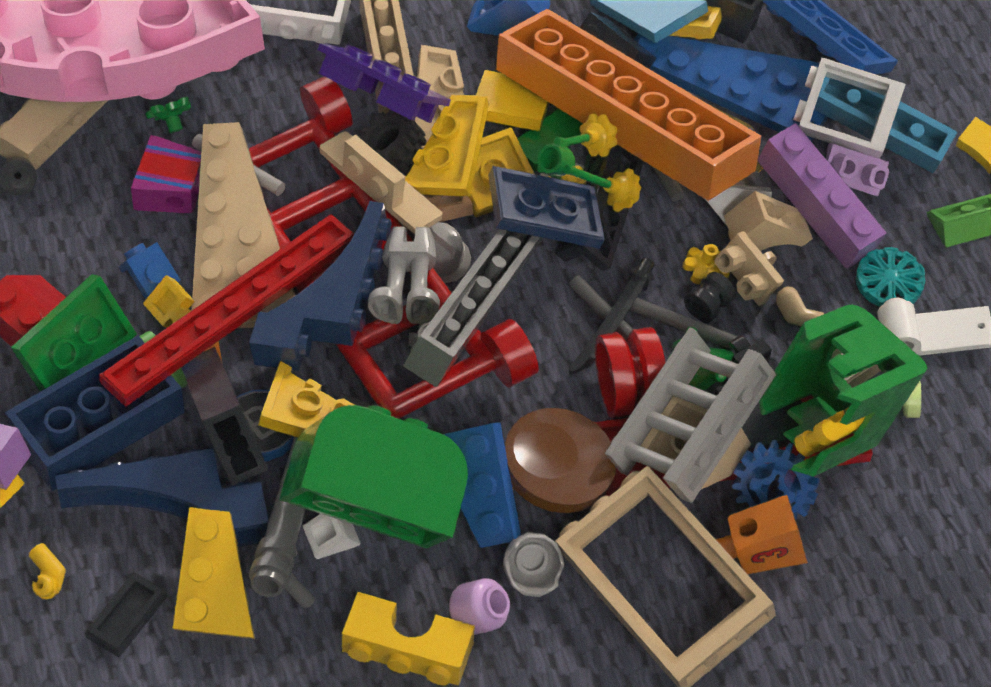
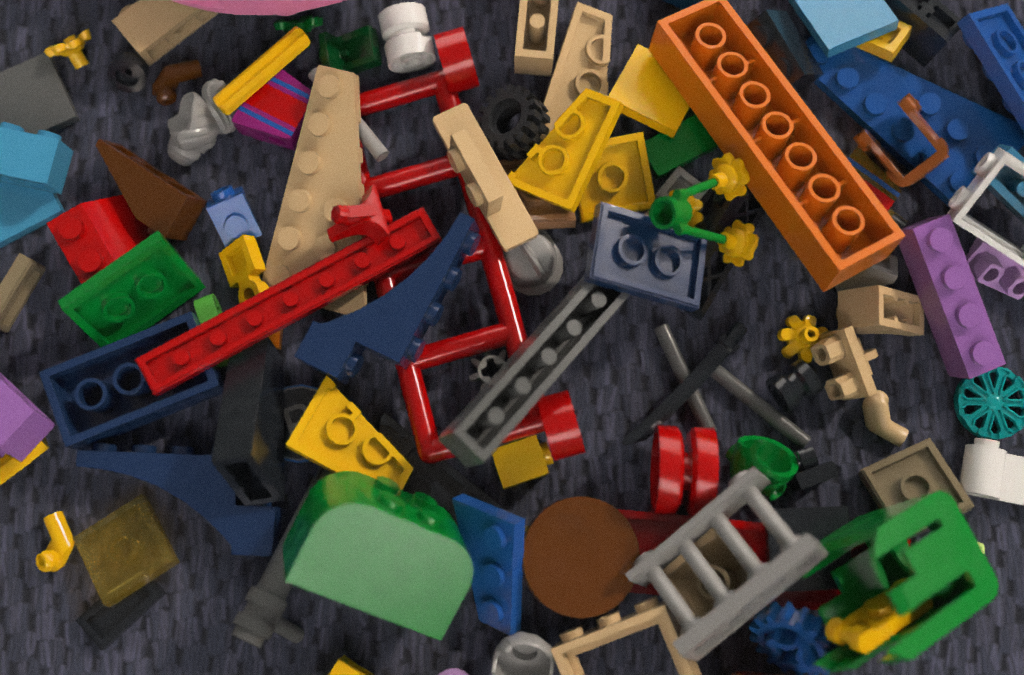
camera: 20 degrees right, 25 degrees up
yellow wing [173,507,255,639] -> none
dark purple brick [317,43,451,123] -> none
light grey piece [368,227,440,324] -> none
none -> clear yellow tile [73,494,180,607]
none -> reddish brown slope [96,139,207,241]
none -> reddish brown arm [152,59,202,106]
none -> light grey hair [167,78,238,166]
none -> yellow axle [213,26,311,115]
none -> dark green bracket [318,25,382,74]
none -> red piece [327,185,393,245]
none -> white wheel [378,2,436,73]
none -> yellow brick [492,435,554,490]
none -> dark orange piece [853,93,950,187]

